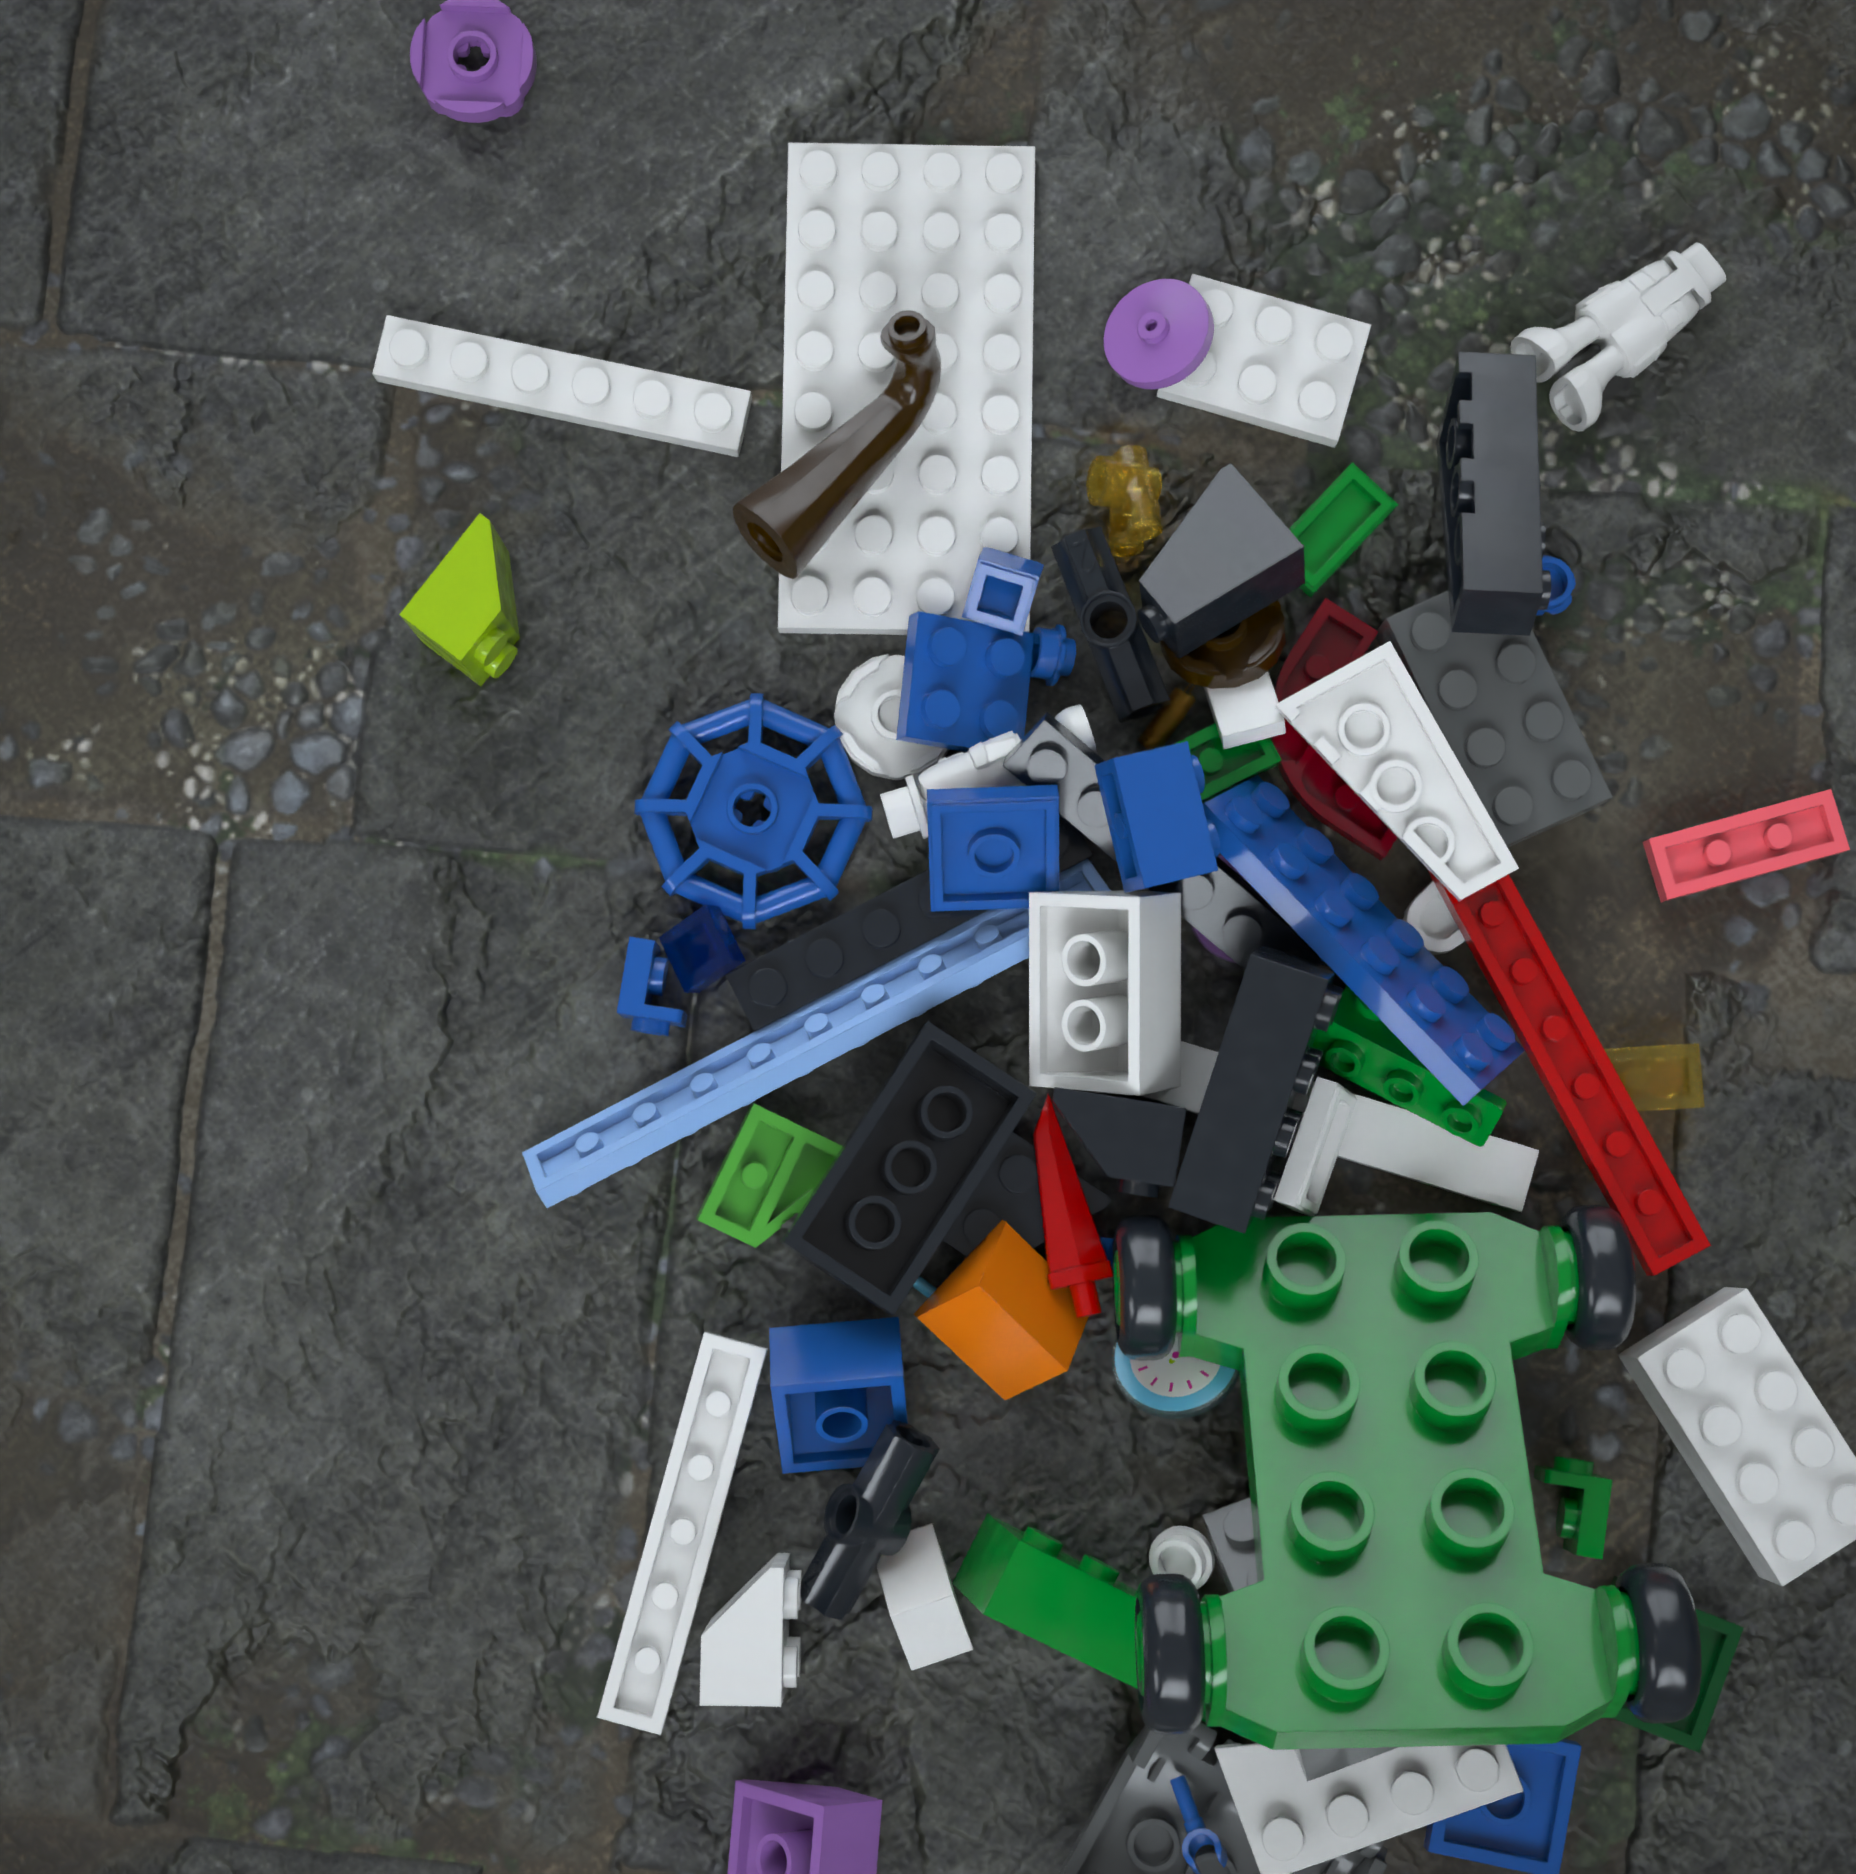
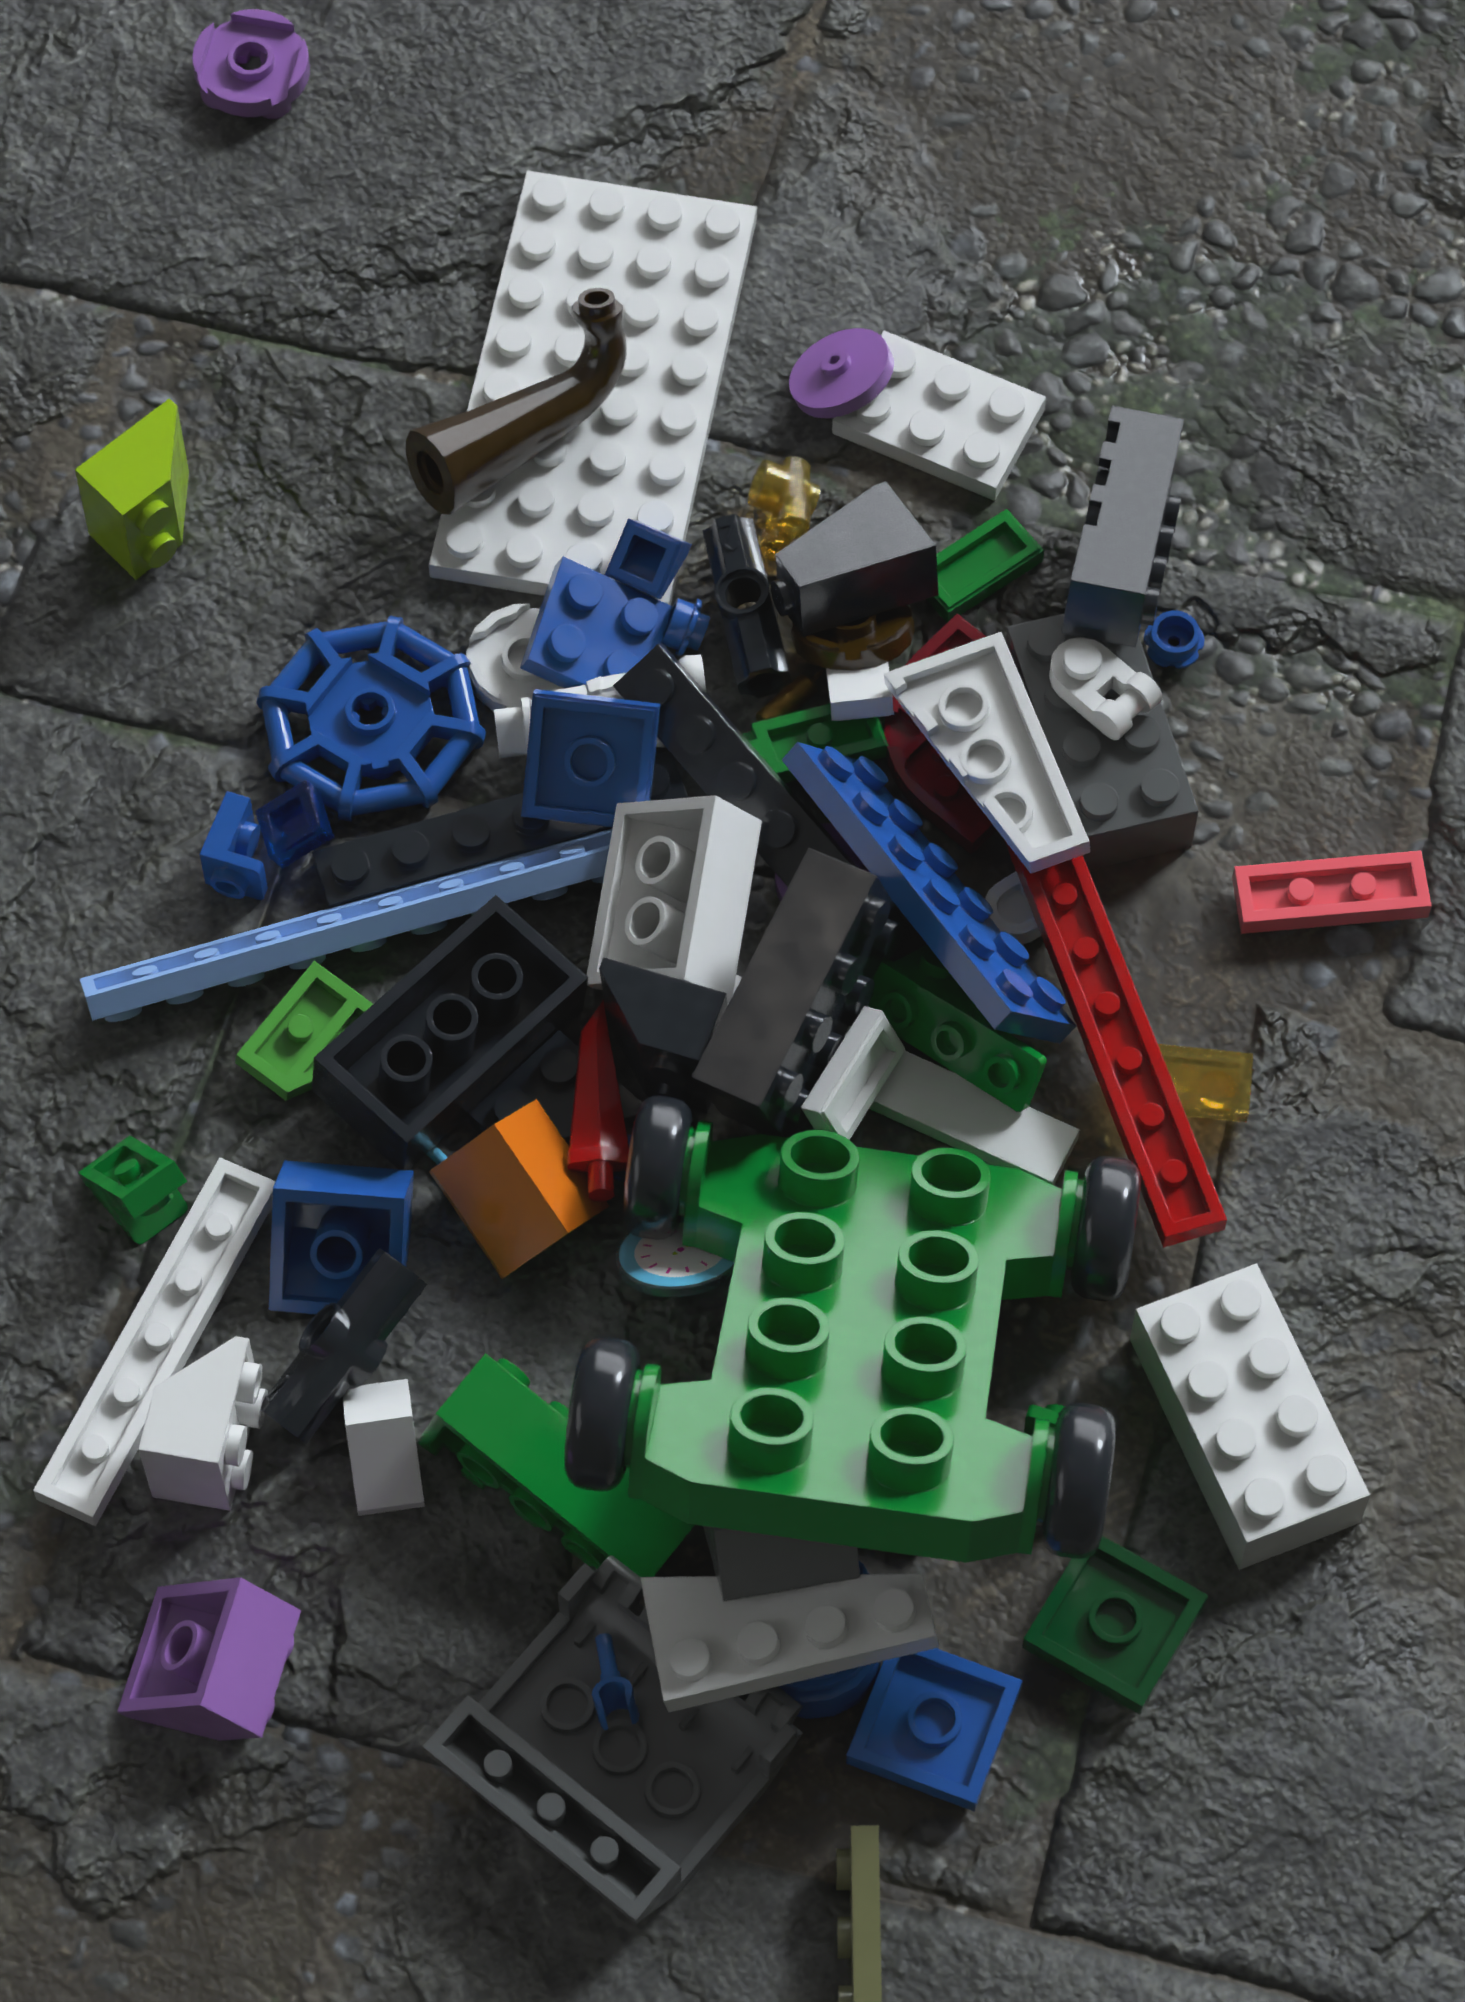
camera: 10 degrees right, 20 degrees down
white plate [372,315,752,457] -> none
blue brick [1094,741,1220,893] -> none
white piece [1510,242,1726,431] -> none
none -> green slope [77,1135,188,1244]
none -> white plate [1049,637,1163,740]

